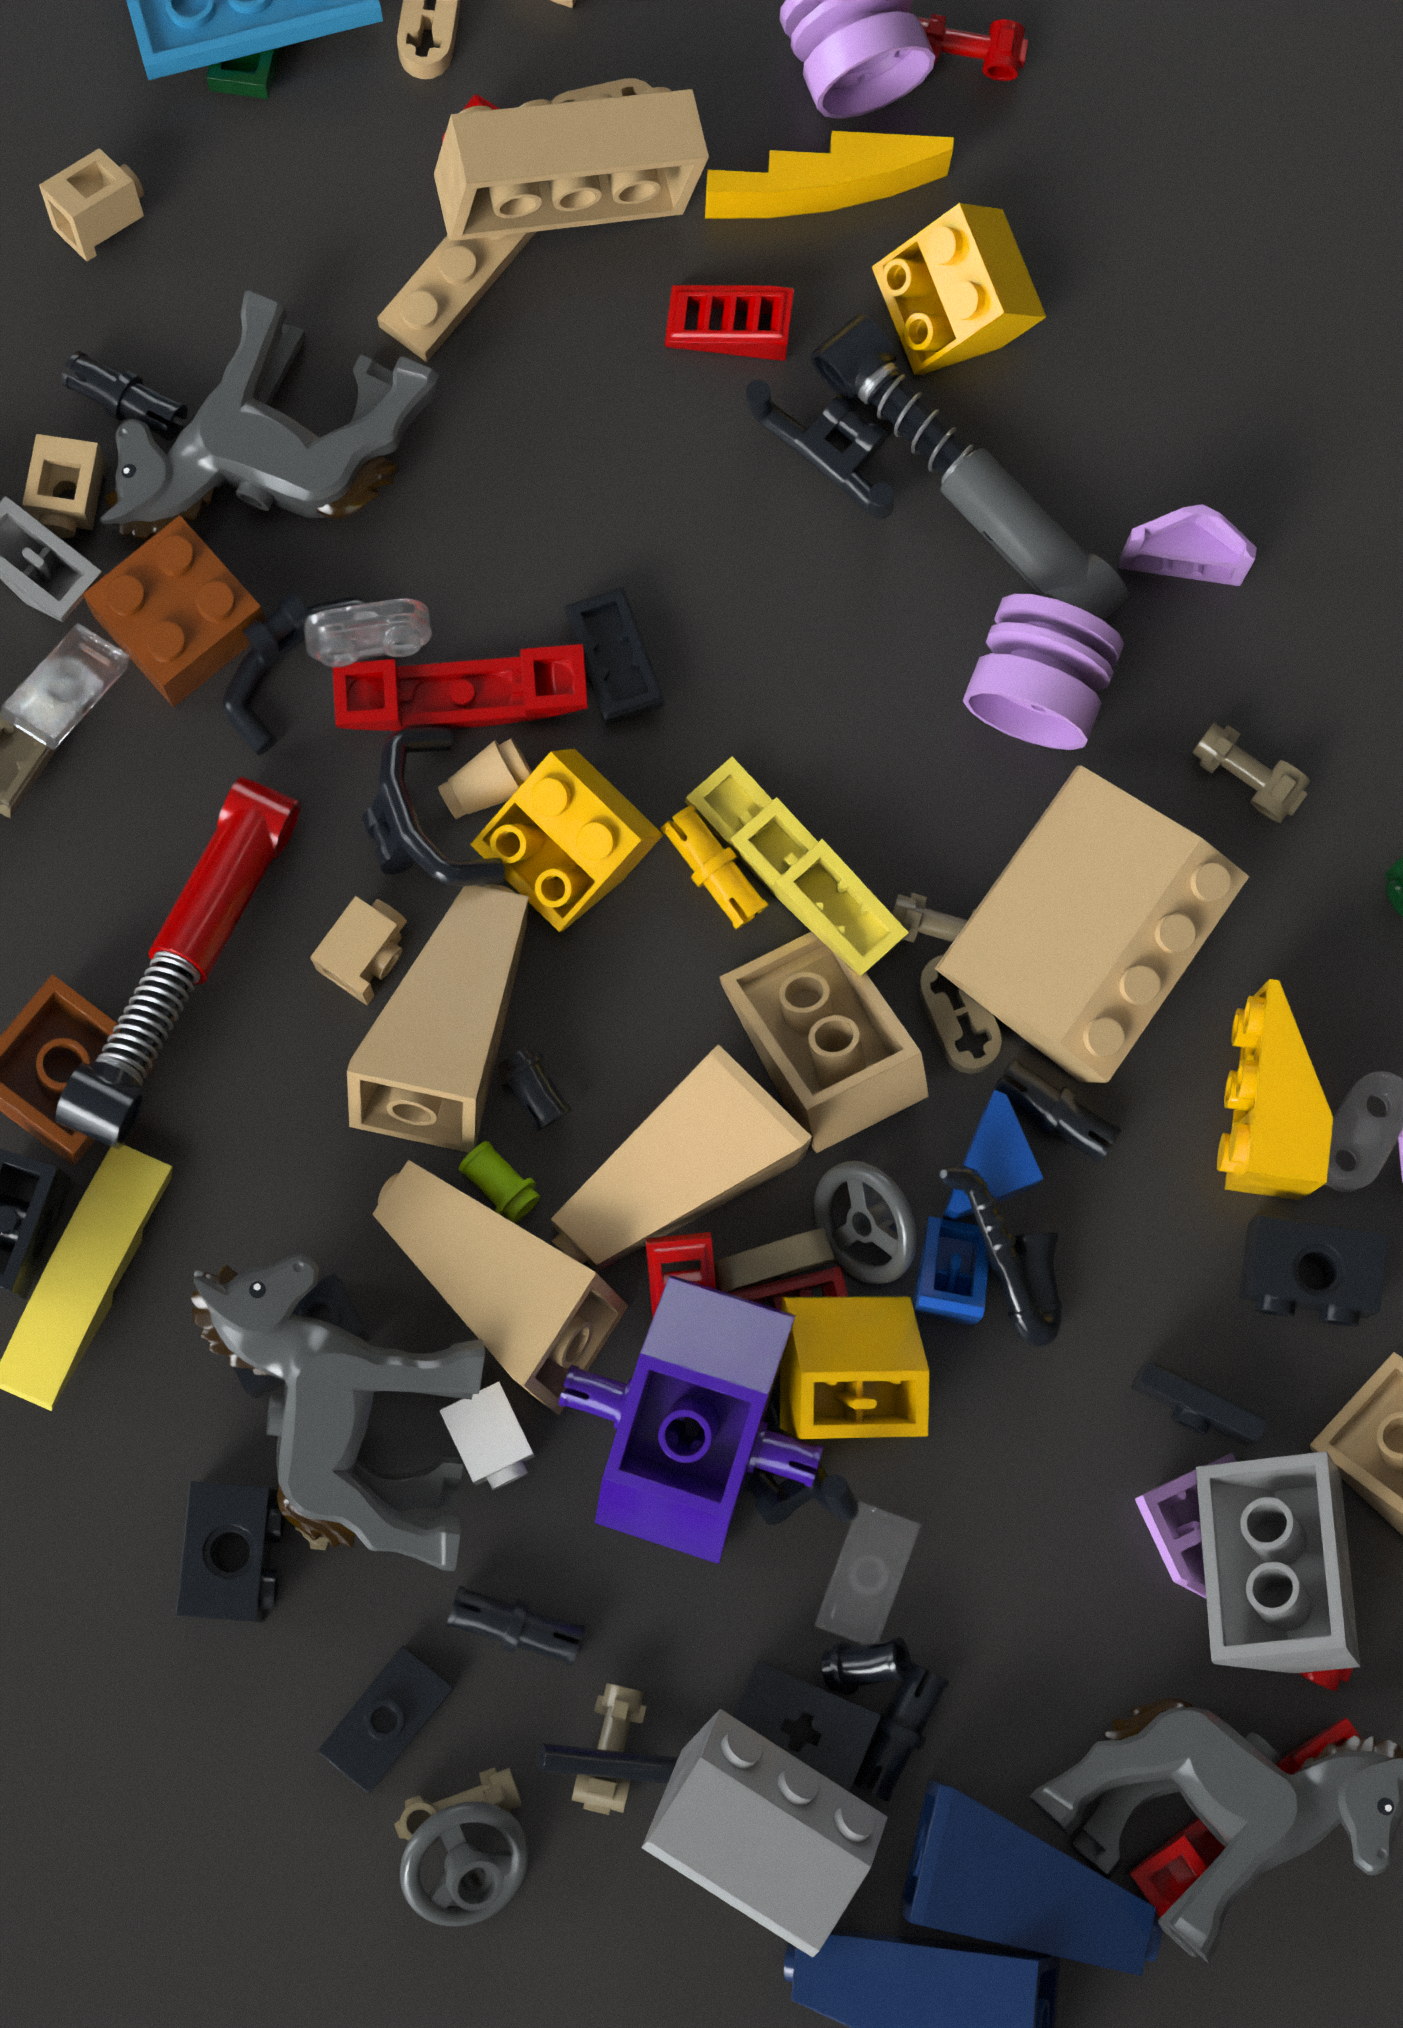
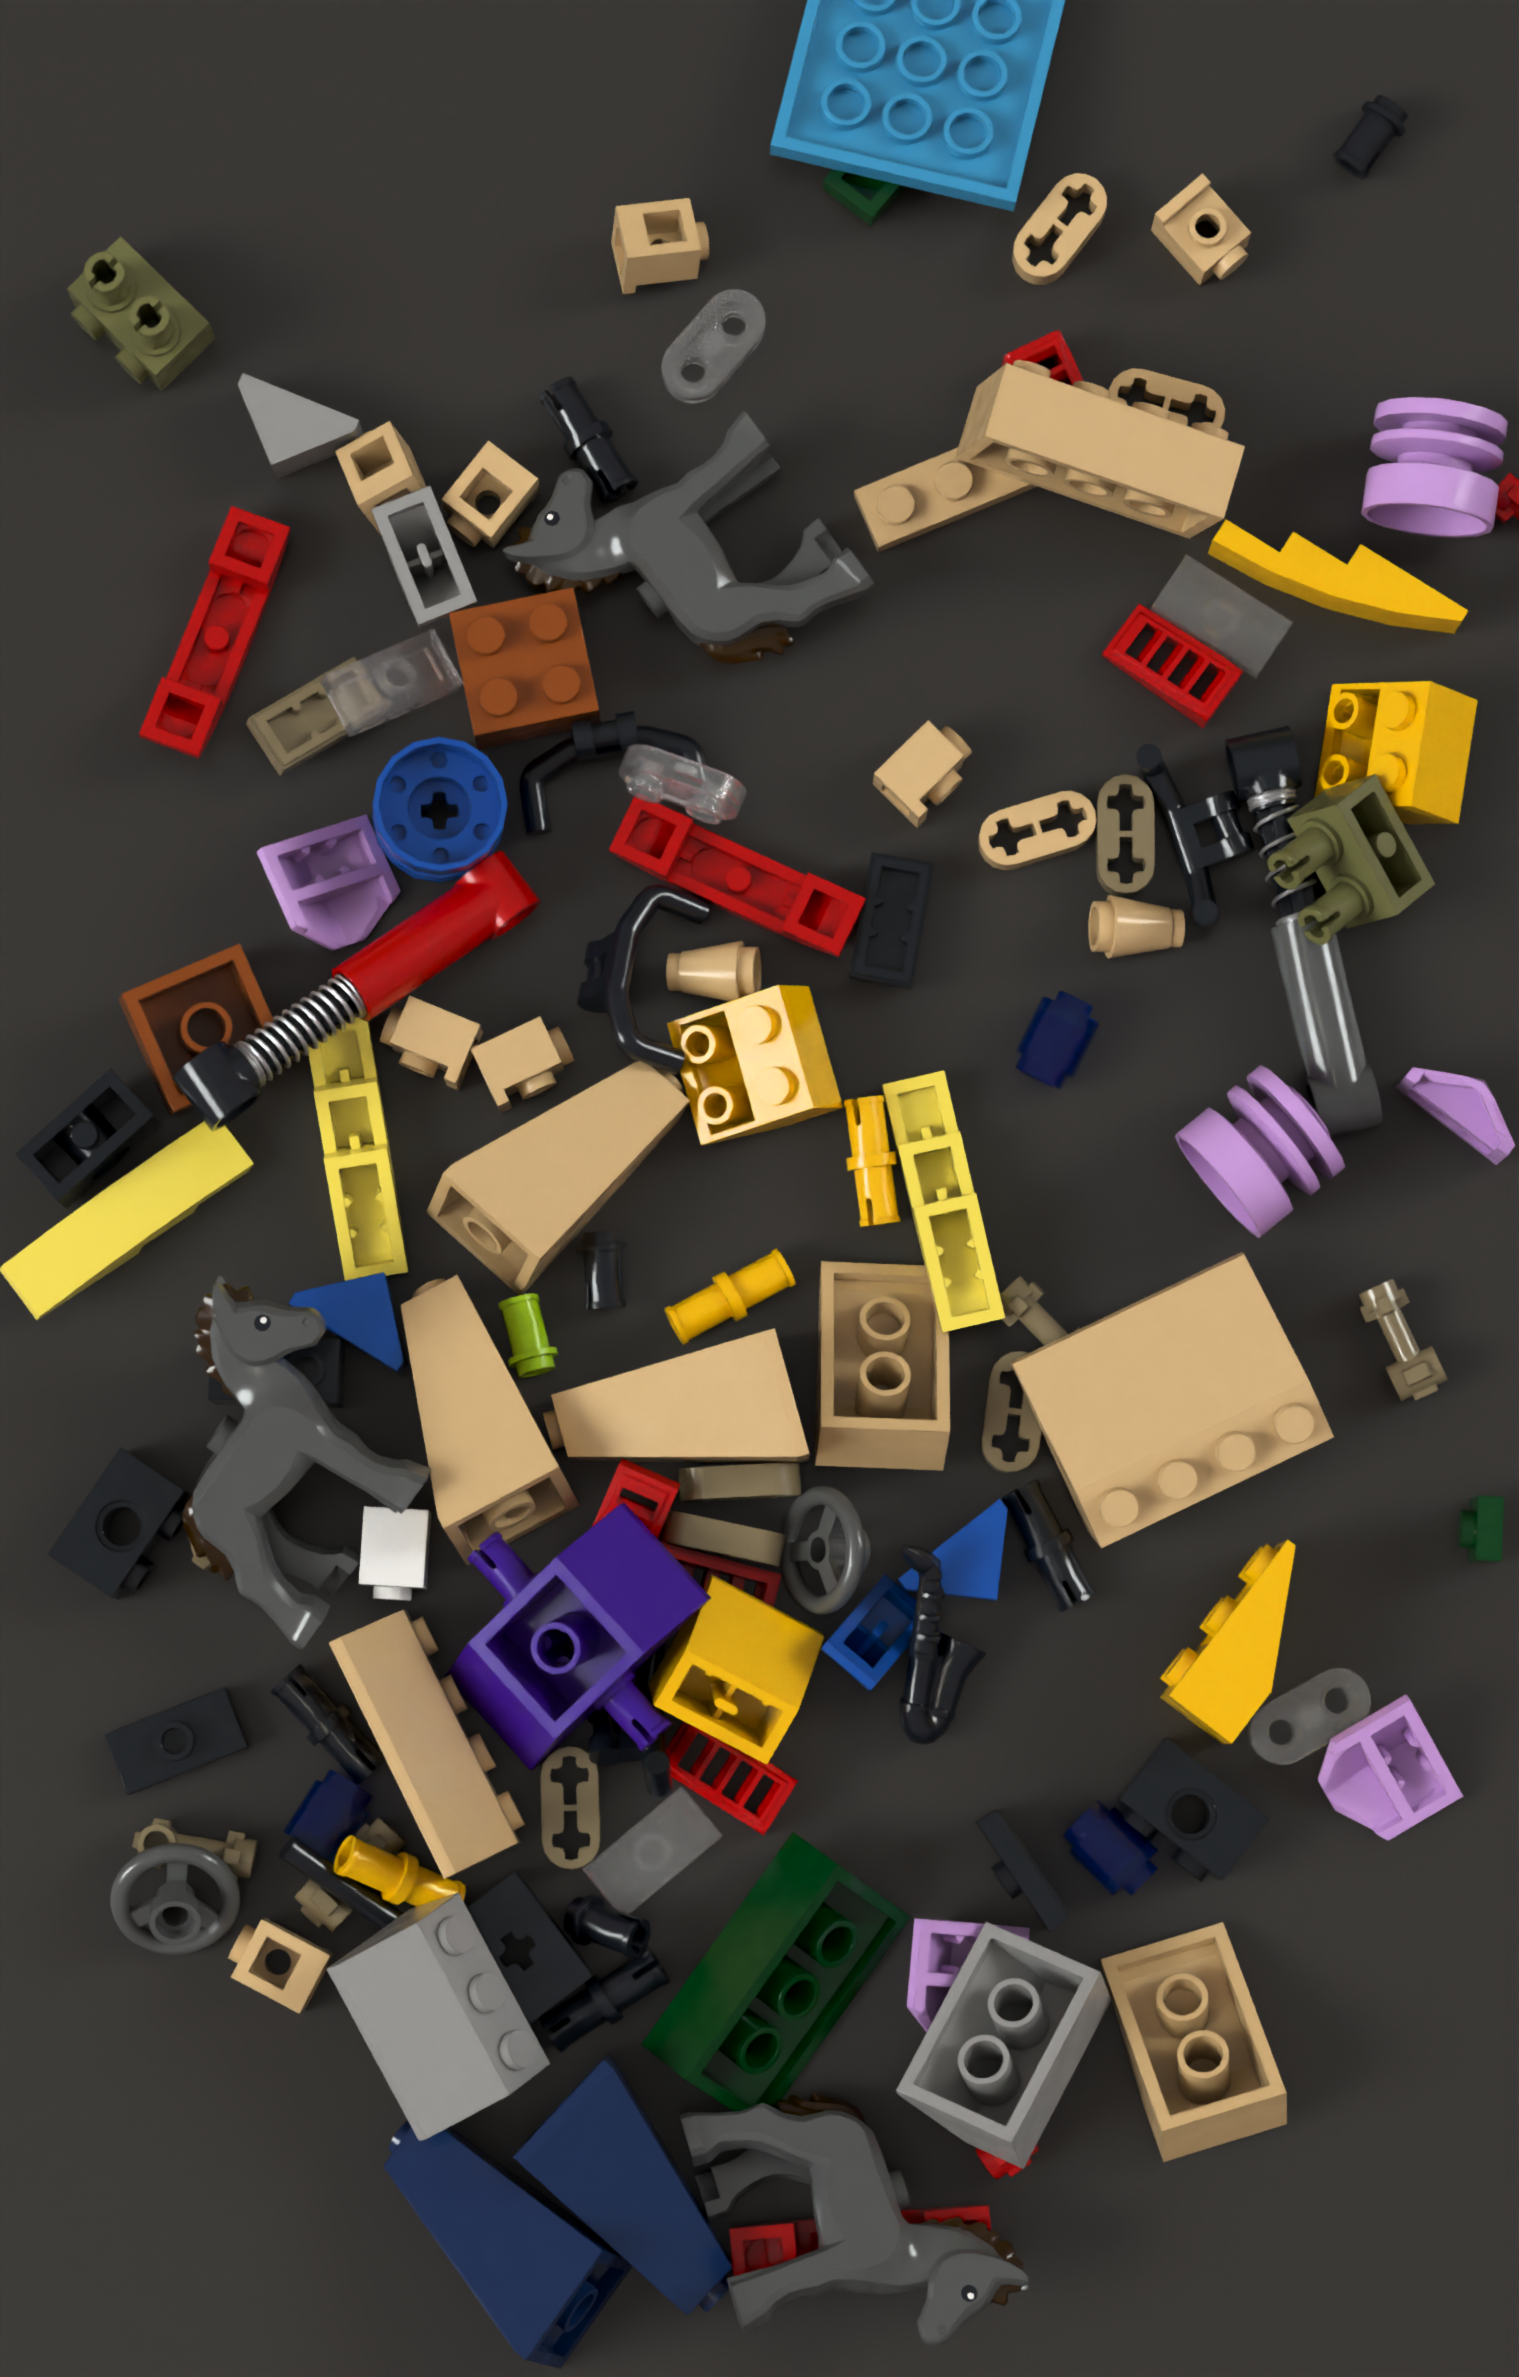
camera: 35 degrees right, 5 degrees up
none -> tan brick [228,1918,335,2014]
none -> lavender slope [257,814,401,951]
none -> clear blue brick [283,1769,373,1864]
none -> blue slope [288,1272,408,1376]
none -> light yellow slope [309,1016,408,1281]
none -> tan slope [329,1610,525,1879]
none -> yellow pin [334,1835,466,1907]
none -> blue wheel [372,737,508,883]
none -> tan brick [380,995,483,1091]
none -> dark tan beam [540,1746,601,1870]
none -> dark green slope [641,1832,911,2111]
none -> clear plate [662,289,765,404]
none -> yellow pin [664,1248,796,1345]
none -> red slope [666,1721,798,1836]
none -> dark tan beam [678,1463,801,1502]
none -> tan brick [873,720,972,828]
none -> tan beam [978,790,1097,870]
none -> clear blue brick [1015,990,1099,1090]
none -> clear blue brick [1062,1800,1158,1896]
none -> tan cone [1088,895,1185,959]
none -> dark tan beam [1095,774,1155,898]
none -> clear plate [1151,554,1293,679]
none -> olive brick [1267,774,1435,945]

